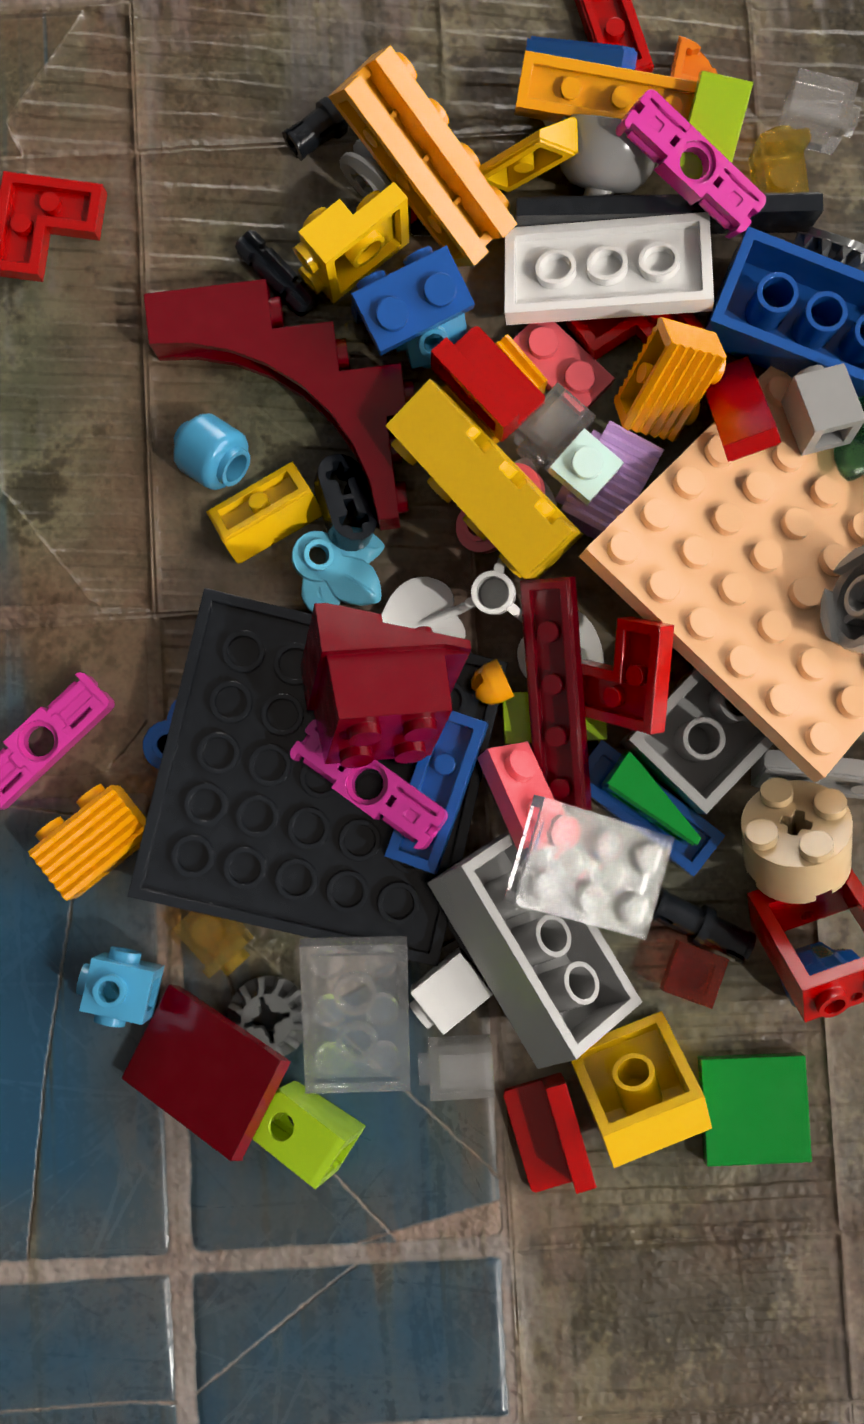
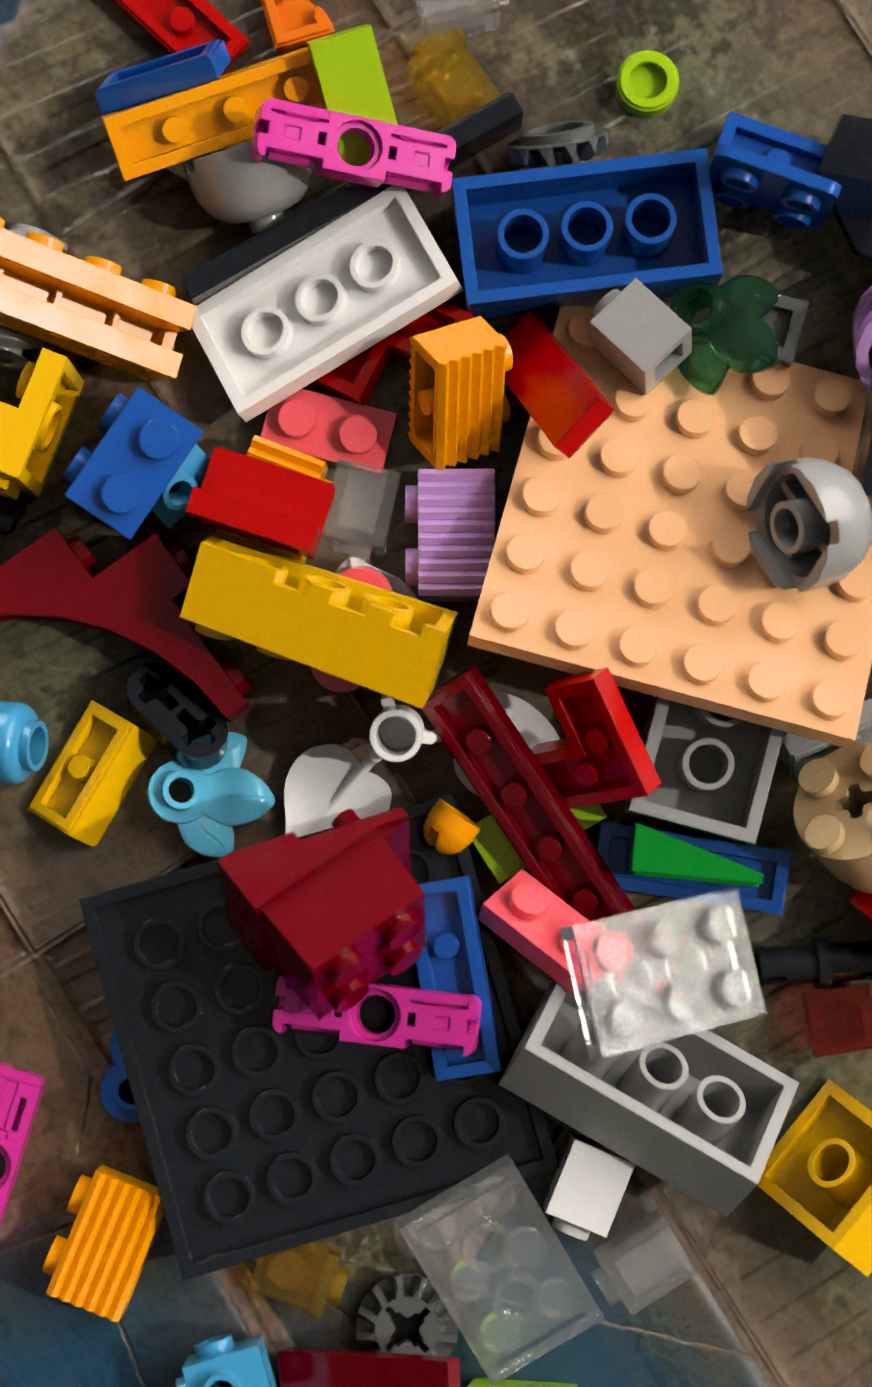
camera: 30 degrees left, 0 degrees up
yellow slope [479,117,578,192] -> none
red panel [503,1072,597,1194] -> none
light aqua plate [548,428,624,506] -> none

